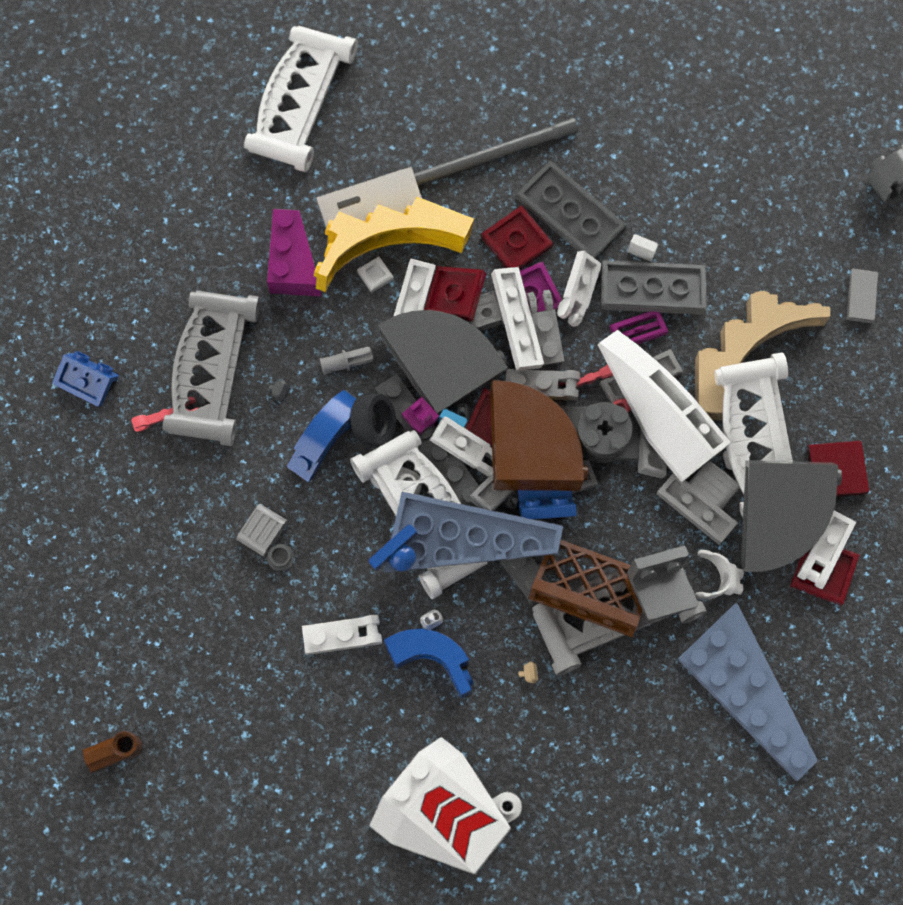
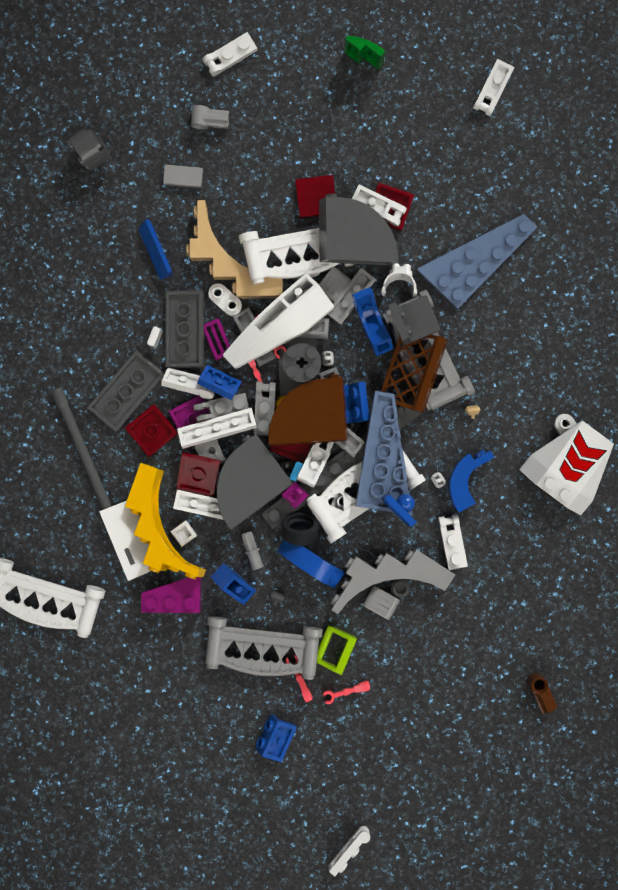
camera: 90 degrees left, 15 degrees up
none -> blue slope [139,219,173,280]
none -> blue bracket [197,365,242,400]
none -> white plate [209,284,242,316]
none -> blue slope [211,563,256,605]
none -> lime tile [317,625,357,675]
none -> white rock [322,351,334,366]
none -> coral piece [322,681,370,704]
none -> light grey arch [330,548,455,614]
none -> blue arch [353,287,394,356]

